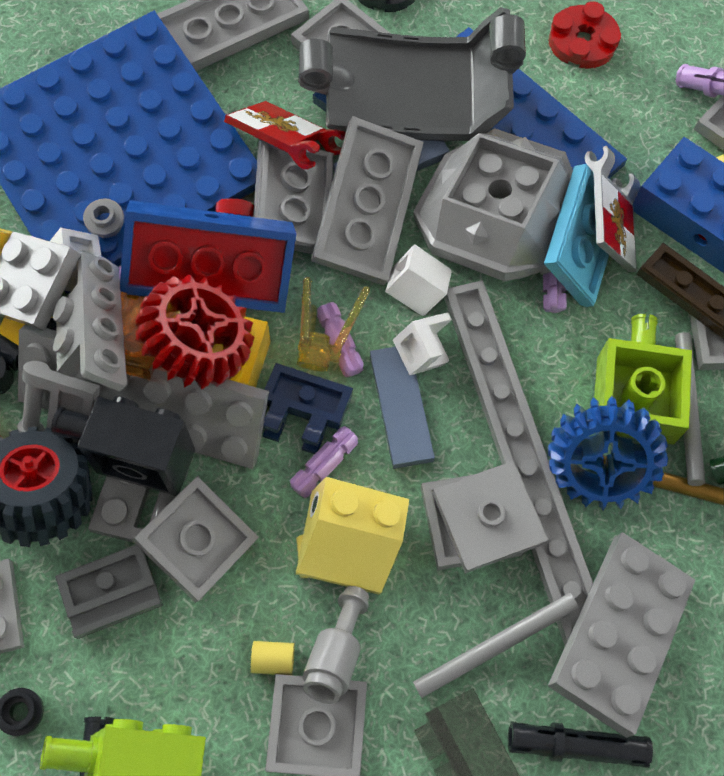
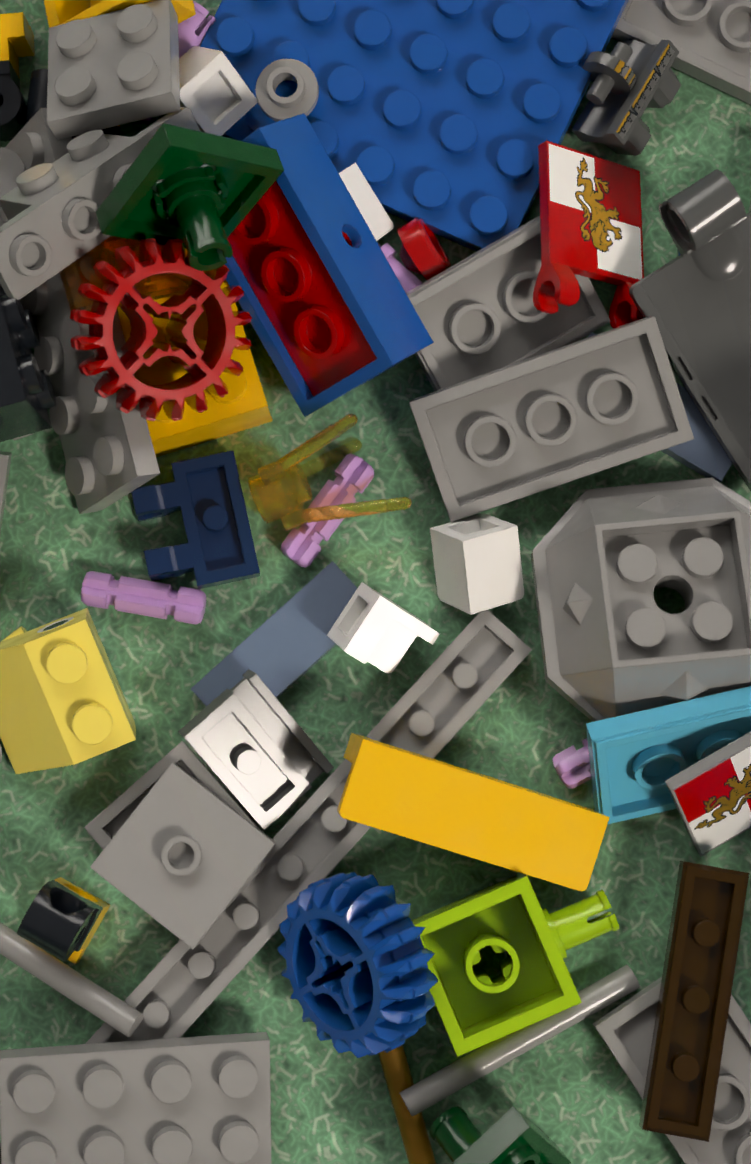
camera: 65 degrees right, 15 degrees up
none -> black leg [17,877,110,964]
none -> dark green plate [95,123,284,271]
none -> plate [178,669,334,830]
none -> yellow panel [337,733,610,891]
none -> dark grey hips [571,39,681,156]

